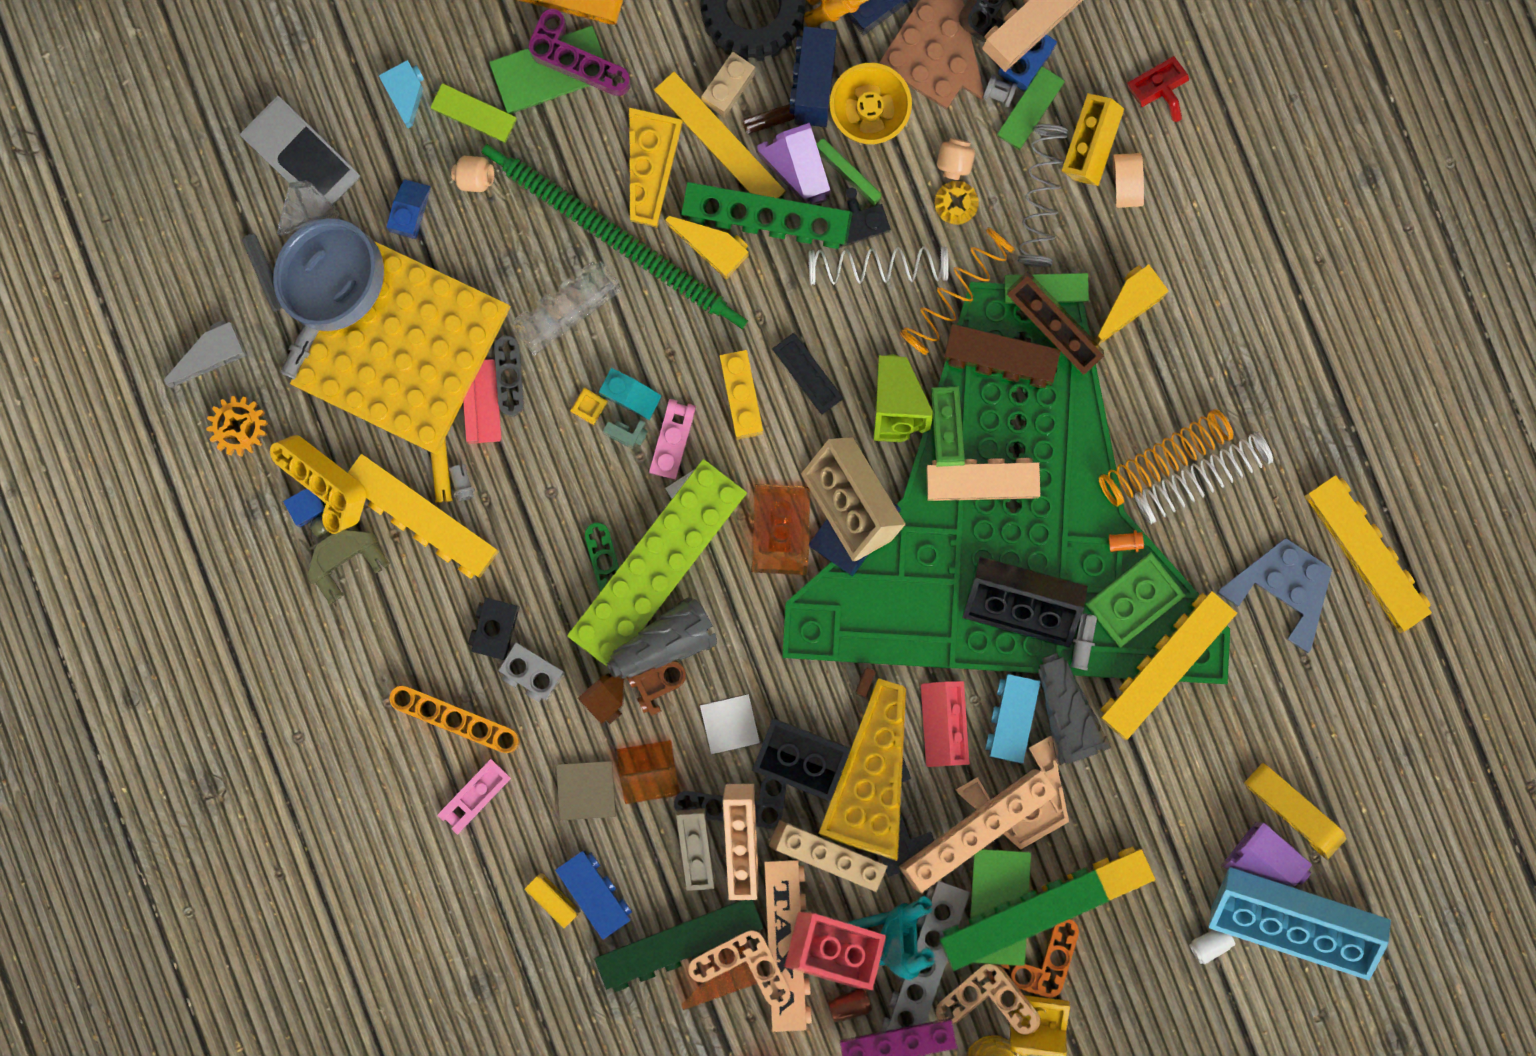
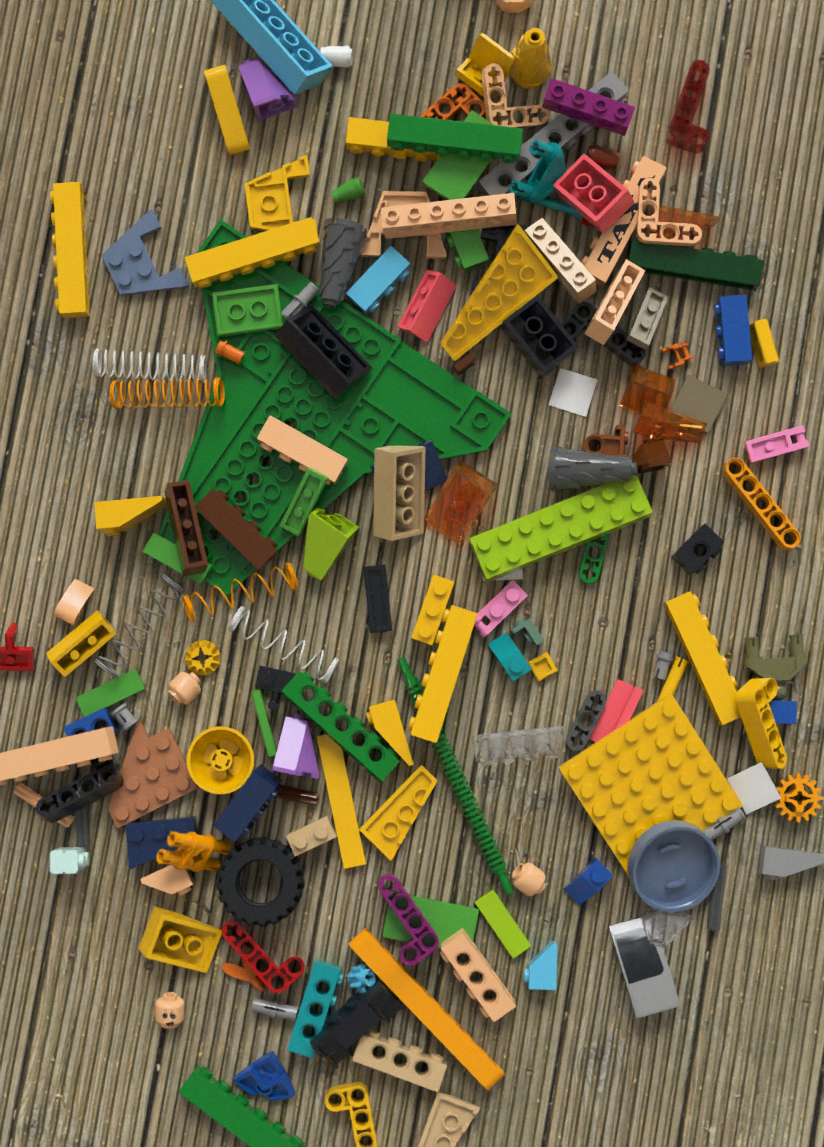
camera: 150 degrees left, 0 degrees up
light grey brick [499,643,565,702] -> none
none -> yellow wing [245,155,318,235]
none -> bright green cone [332,177,366,204]
none -> yellow brick [407,605,478,743]
none -> light nougat brick [440,928,516,1022]
none -> bright green brick [446,229,489,274]
none -> clear orange slope [634,401,707,443]
none -> orange piece [661,342,694,370]
none -> white sticker [727,762,781,815]

